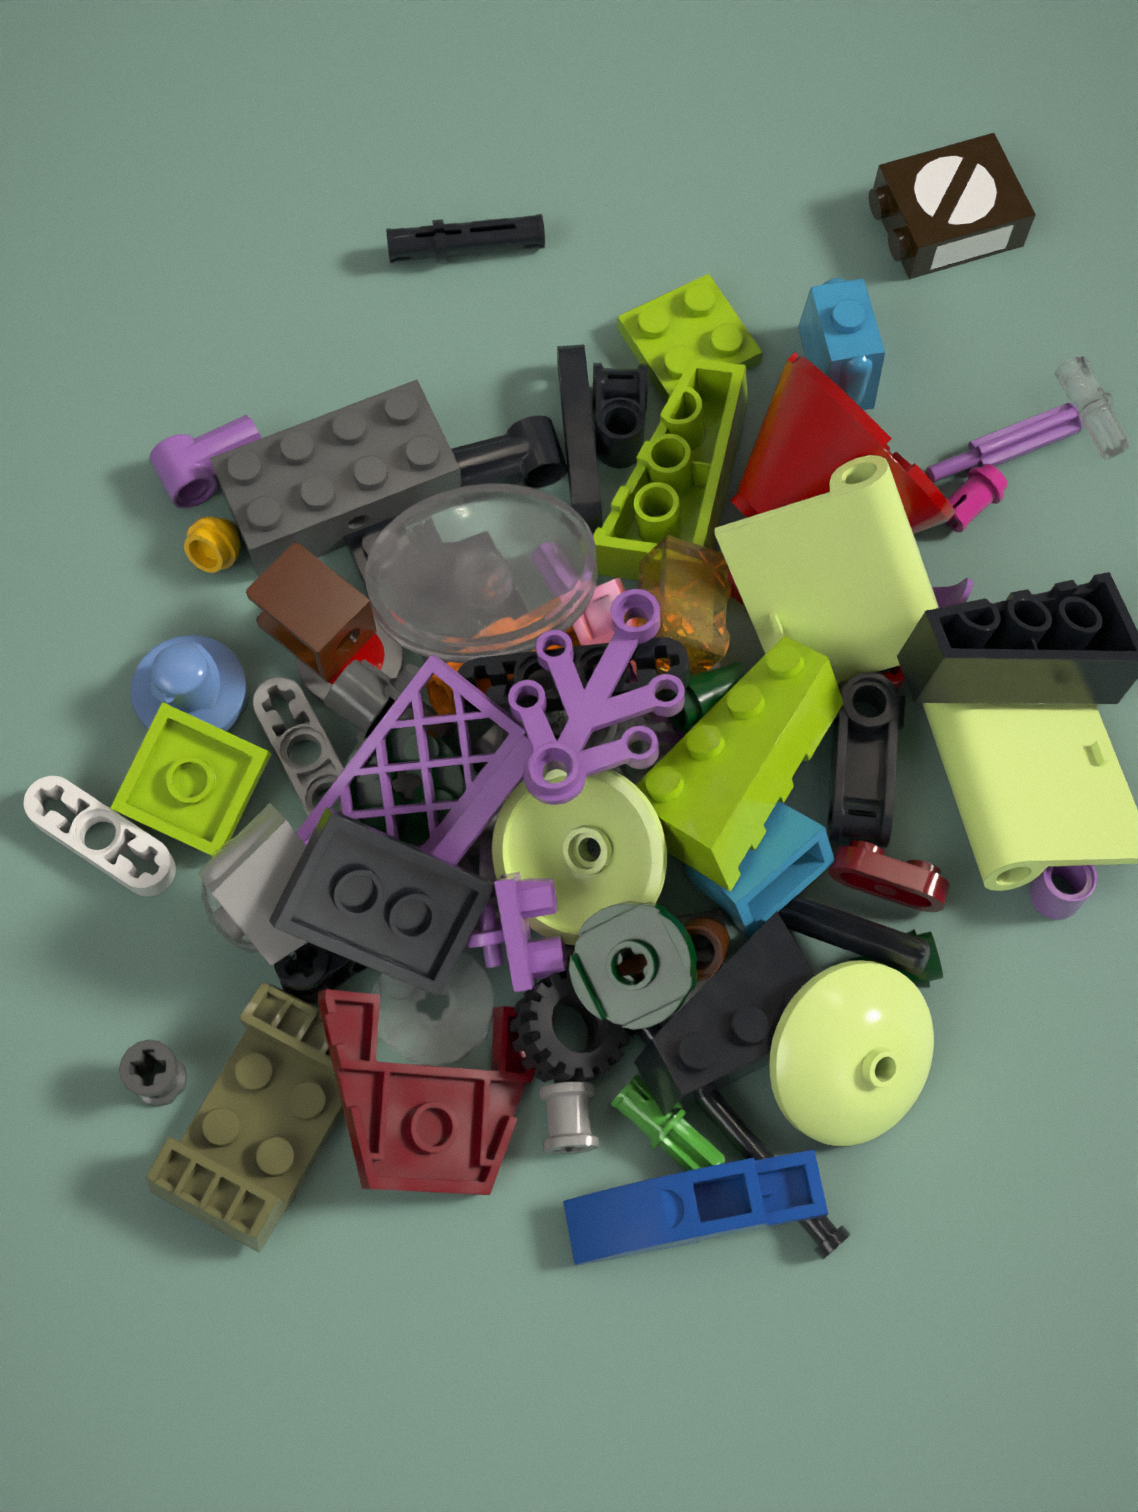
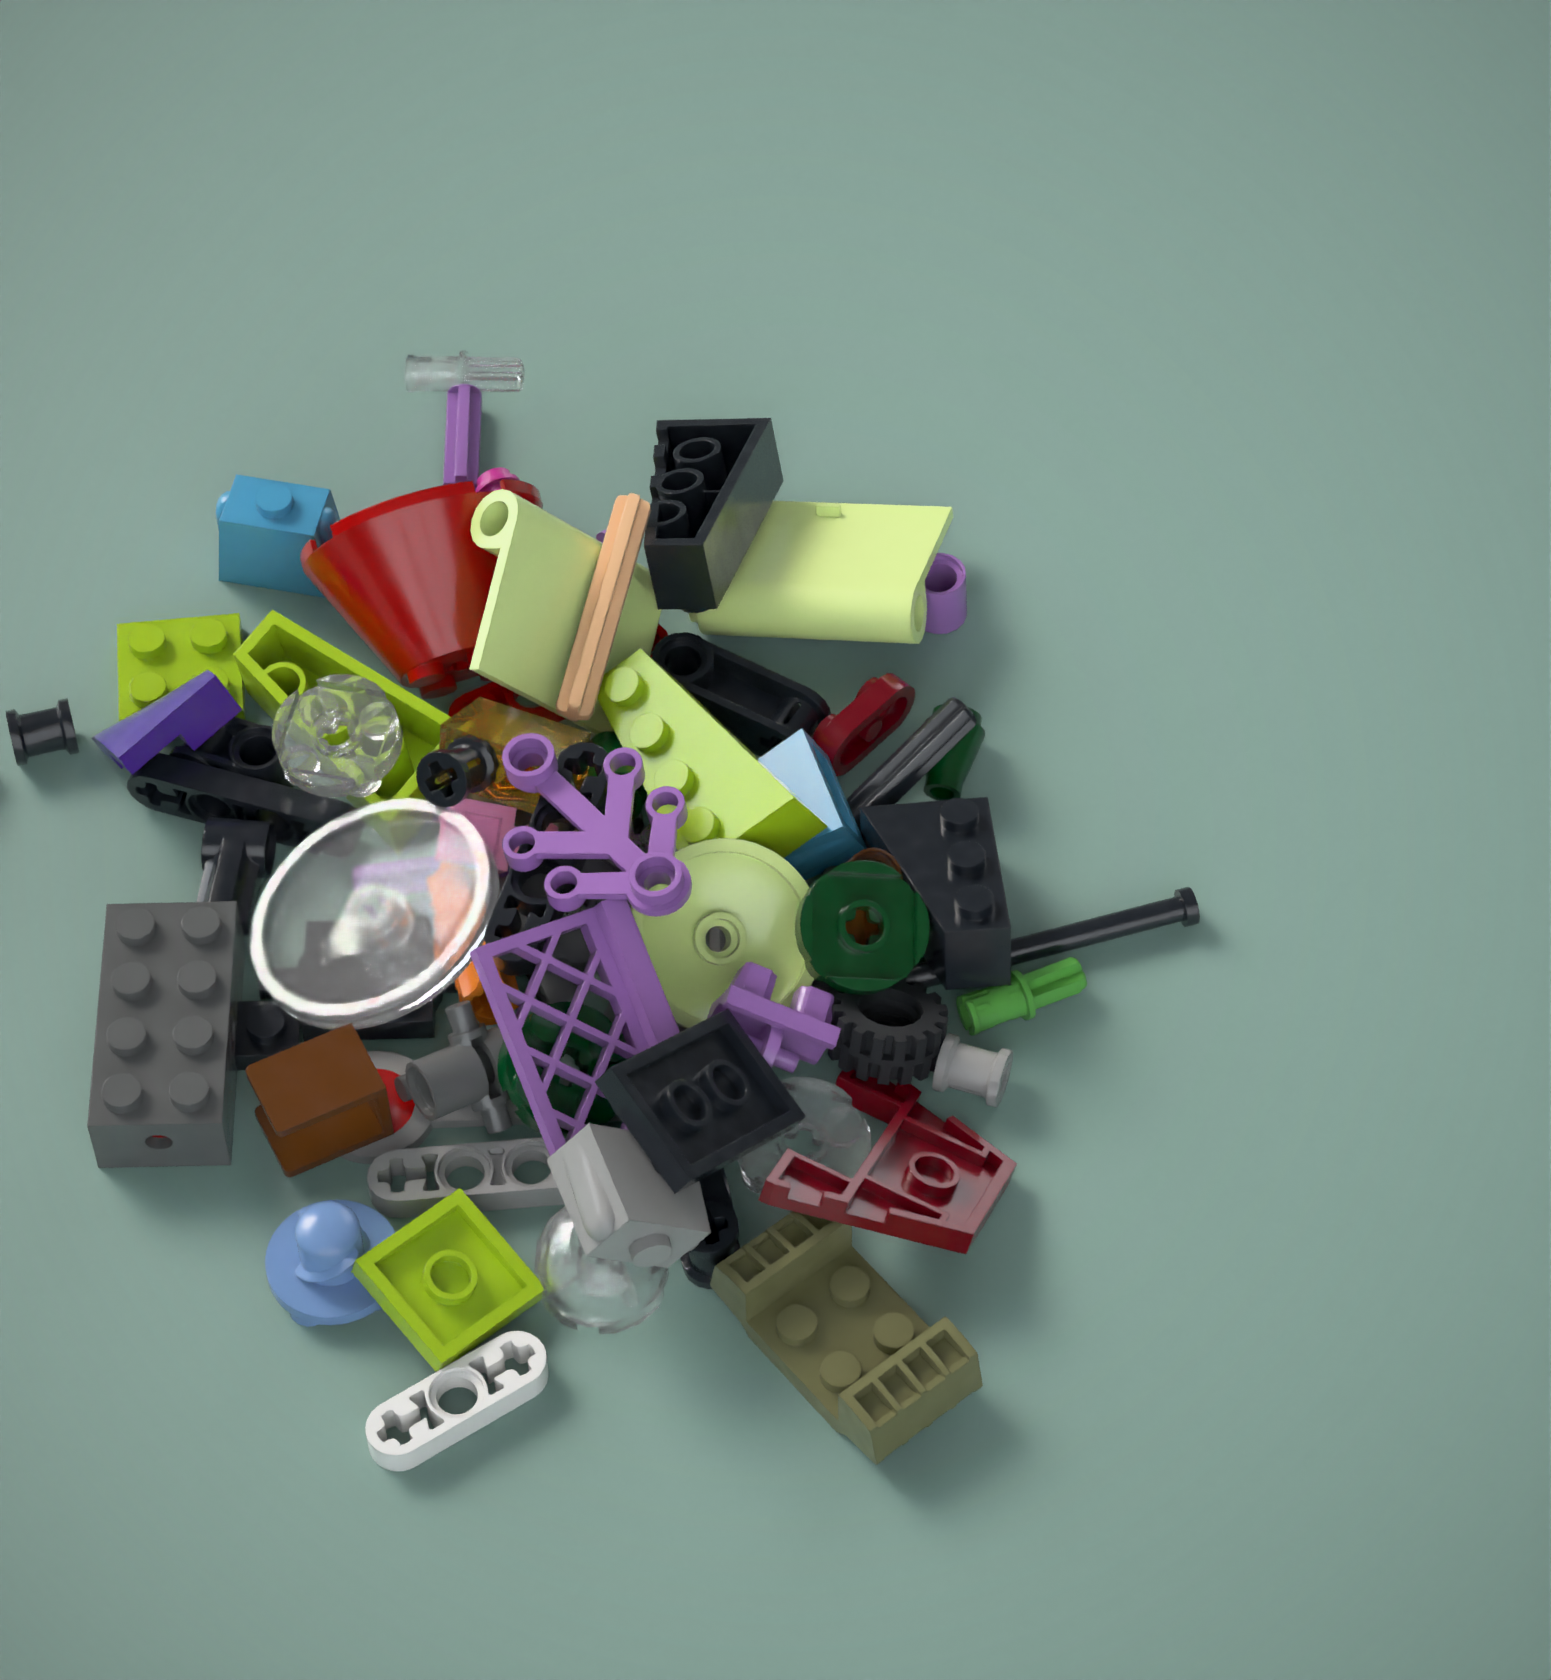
camera: 65 degrees left, 15 degrees down
dark grey bush [119,1040,187,1107] -> none
medium lavender piece [150,415,261,509] -> none
yellow plate [184,516,241,573] -> none
blue slope [563,1150,829,1266] -> none
yellowish green dish [769,960,934,1146] -> none
dark brown brick [868,133,1036,279] -> none
none -> black bush [6,698,79,766]
none -> dark purple slope [91,670,242,775]
none -> clear plate [272,674,403,797]
none -> black bush [416,735,499,808]
none -> light nougat axle [555,493,651,722]

